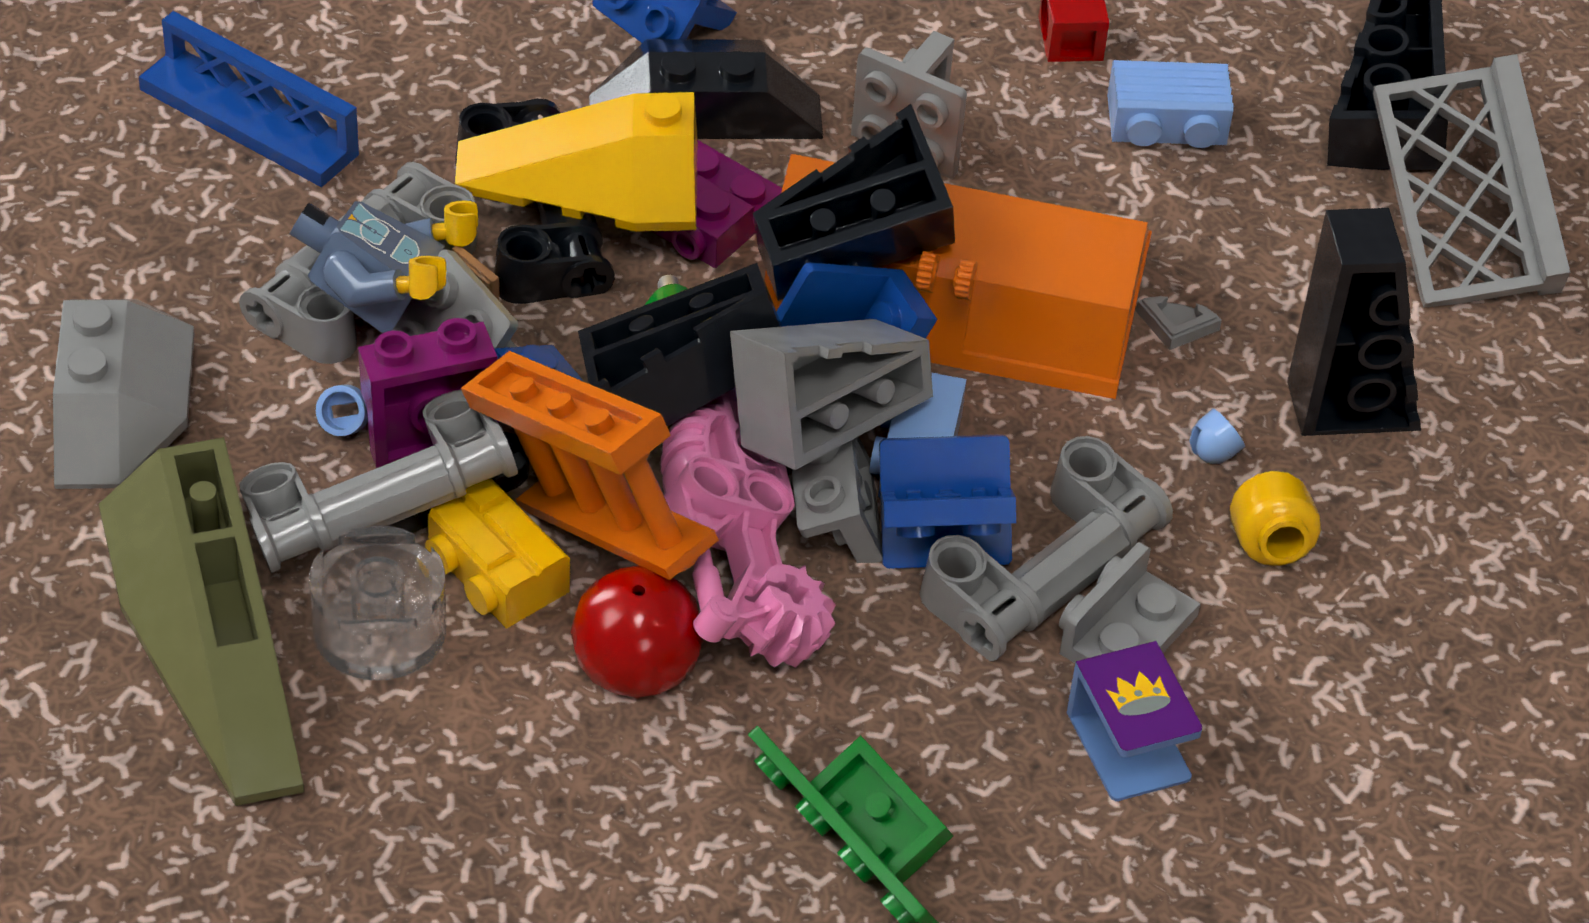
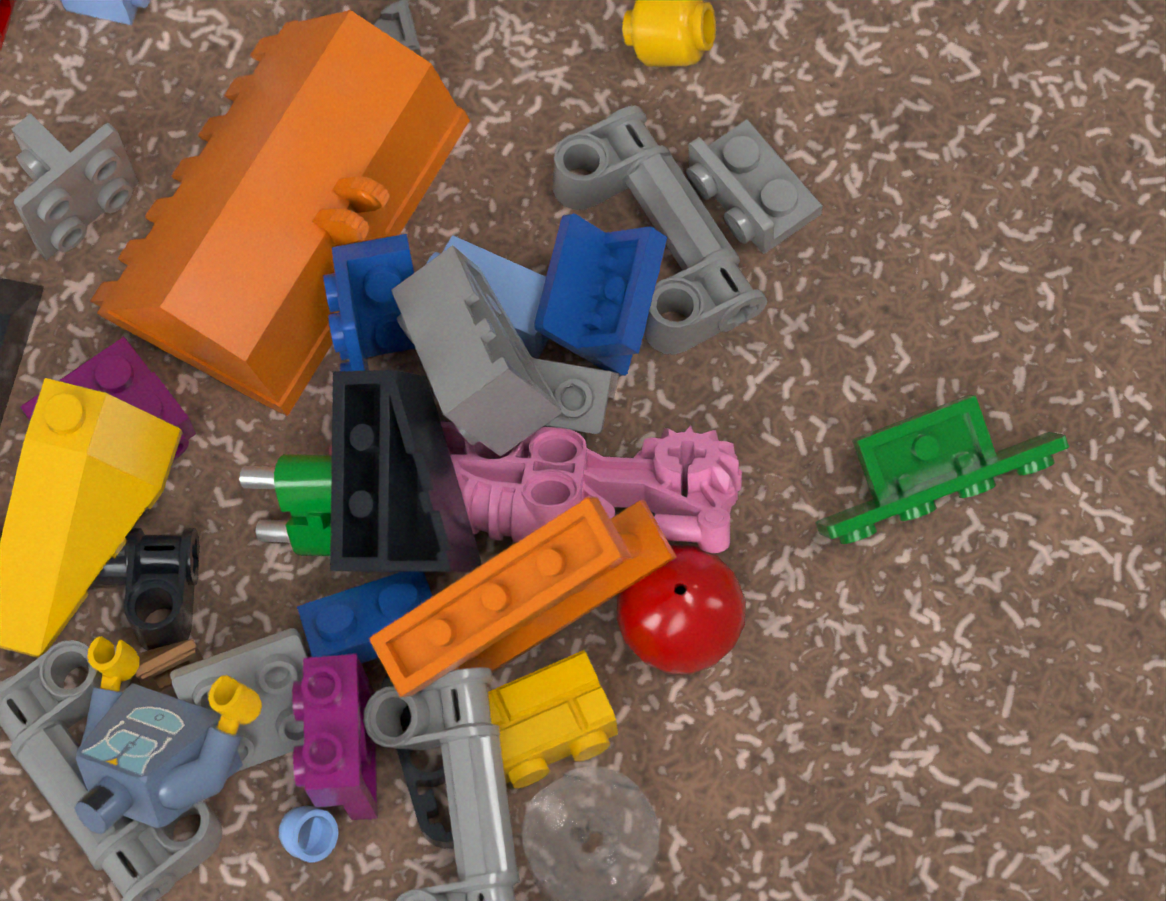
camera: 65 degrees left, 20 degrees up
black wedge [753,104,955,301] -> none
piece [1067,641,1202,801] -> none
light blue hinge [1189,408,1245,464] -> none

